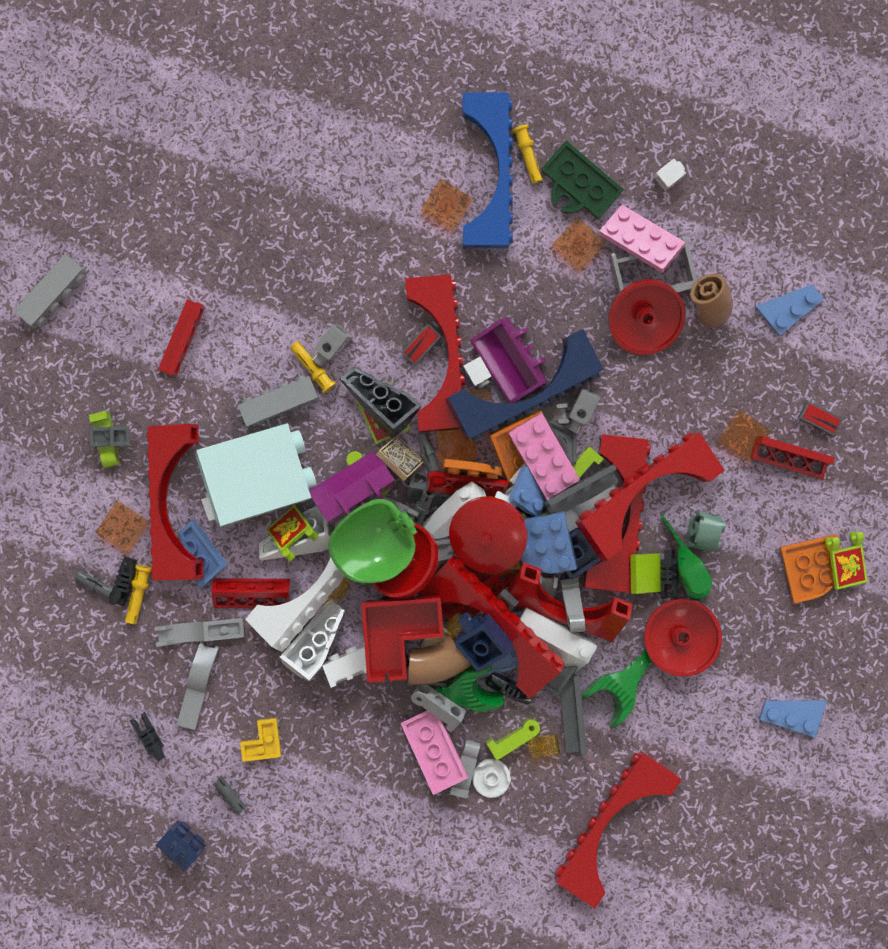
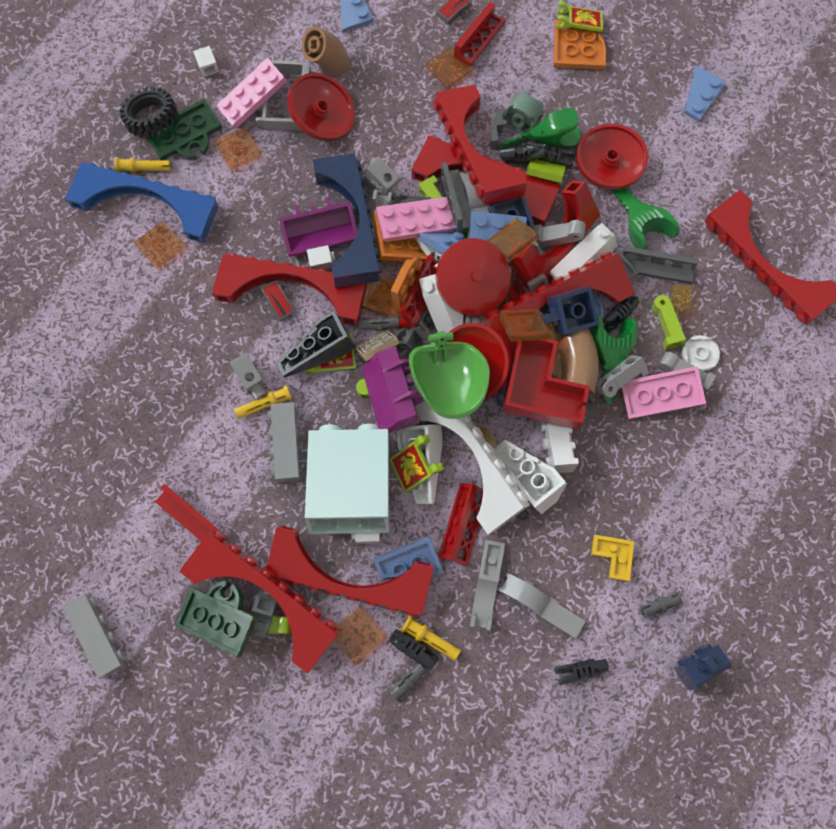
camera: 70 degrees left, 15 degrees down
none -> black tyre [119,87,177,138]
none -> plate [175,581,258,657]
none -> red arch [179,531,341,674]
none -> clear orange tile [488,218,540,261]
none -> dark grey slope [490,109,504,150]
none -> black hinge [499,144,546,163]
none -> clear orange tile [499,309,549,342]

